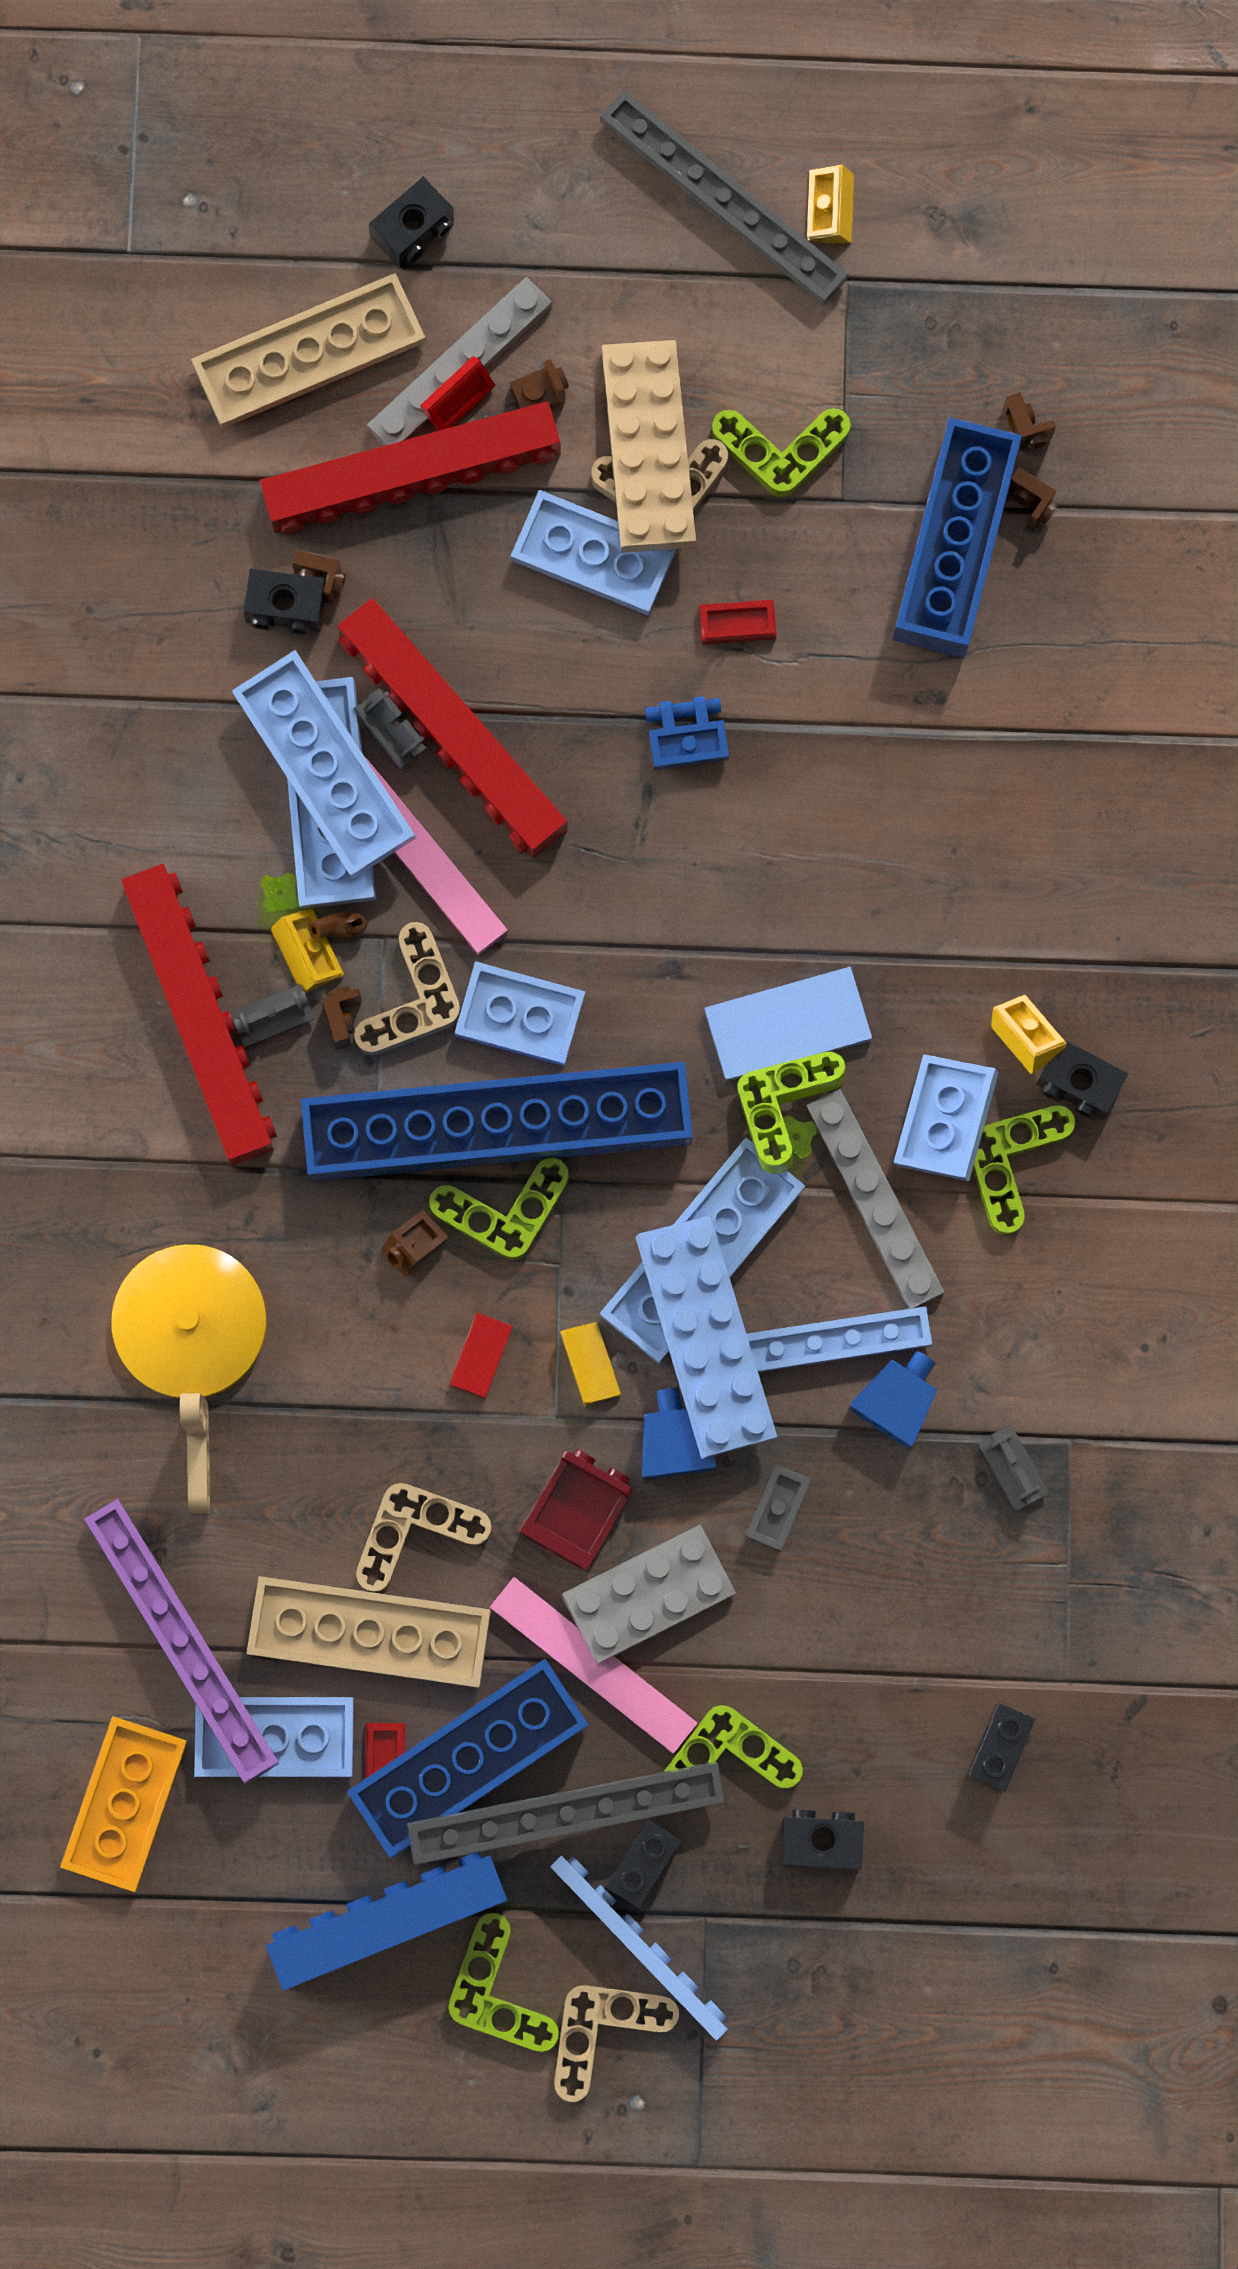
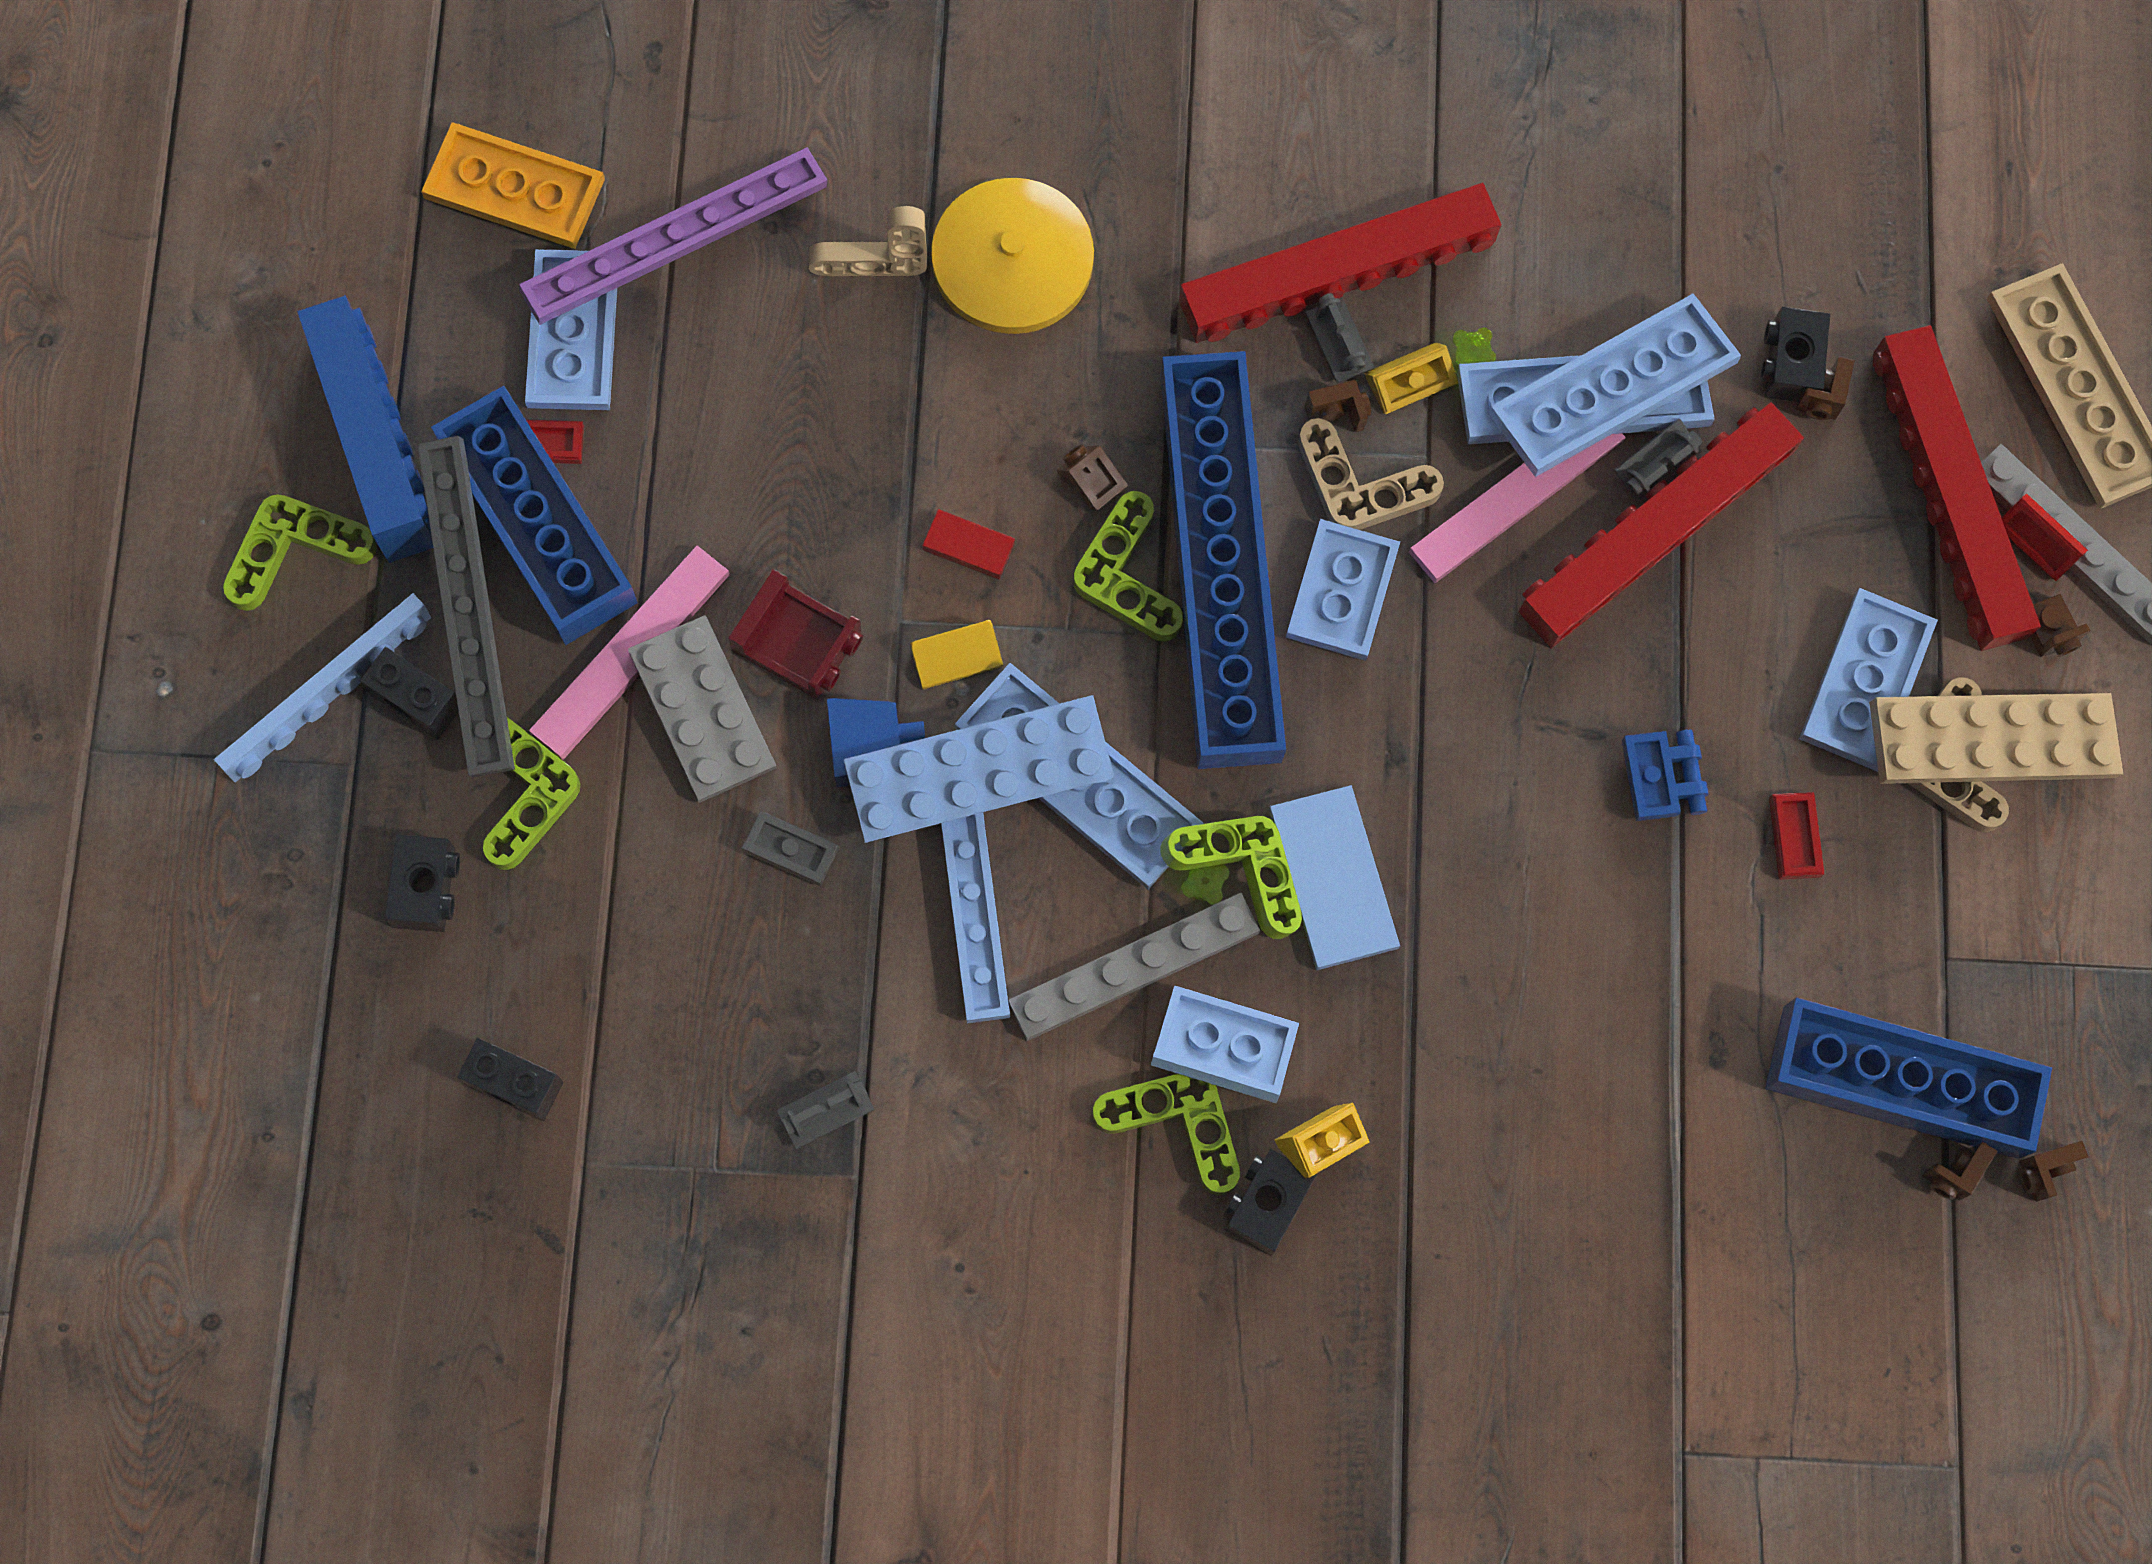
camera: 90 degrees right, 5 degrees down
tan plate [247,1576,491,1688] -> none
reddish brown arm [308,911,367,940] -> none
tan beam [356,1483,492,1593] -> none
tan beam [555,1985,679,2102] -> none
lime beam [711,408,851,497] -> none
blue torso [848,1351,937,1450] -> none

